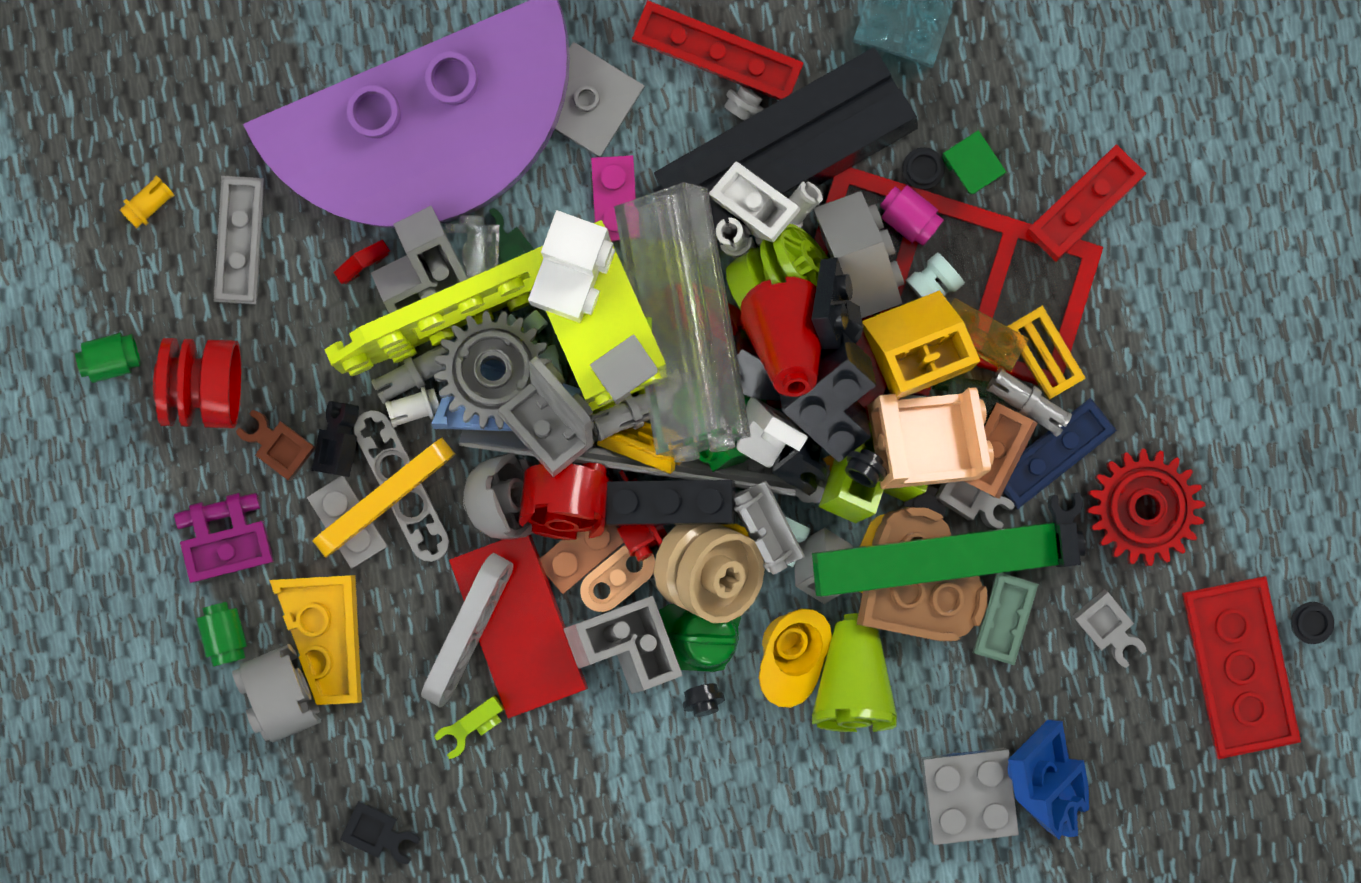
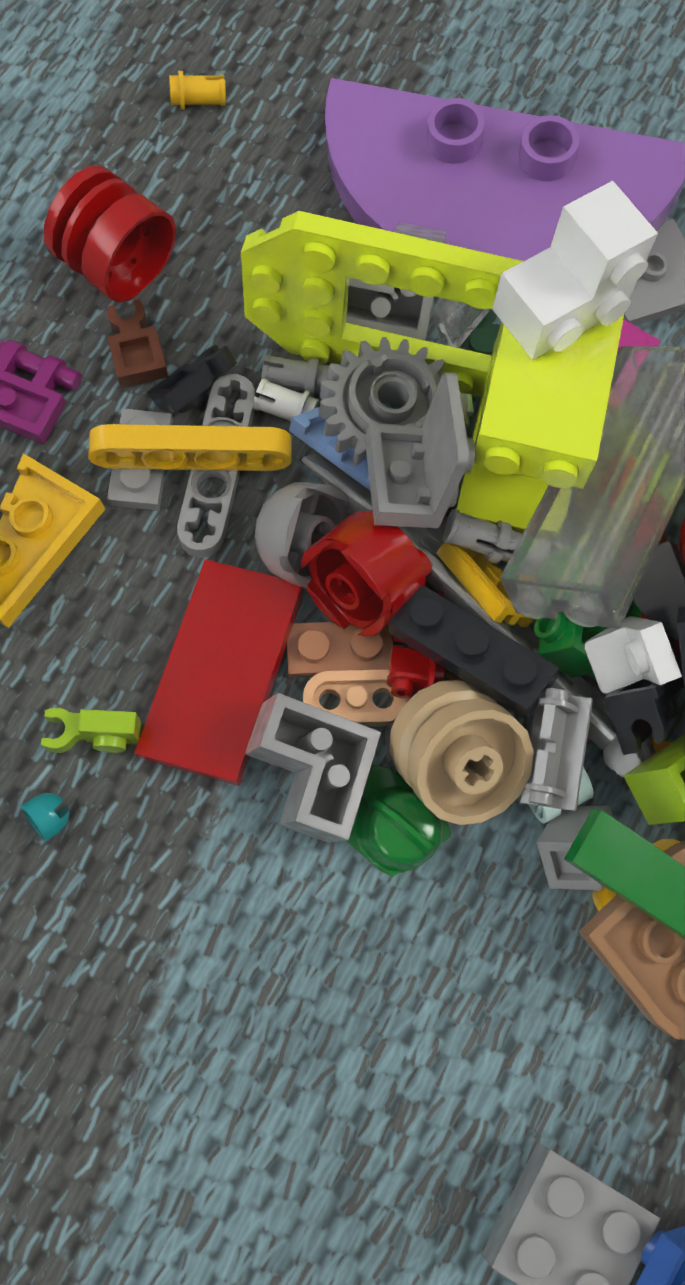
camera: 30 degrees right, 15 degrees down
green brick [75,332,141,383] -> none
light grey tile [214,176,265,305] -> none
light grey beam [421,553,513,707] -> none
light grey panel [590,334,658,405] -> none
black plate [683,683,725,717] -> none
yellow piece [759,608,832,708] -> none
lime cone [812,613,897,732] -> none
none -> teal hinge [20,793,69,843]

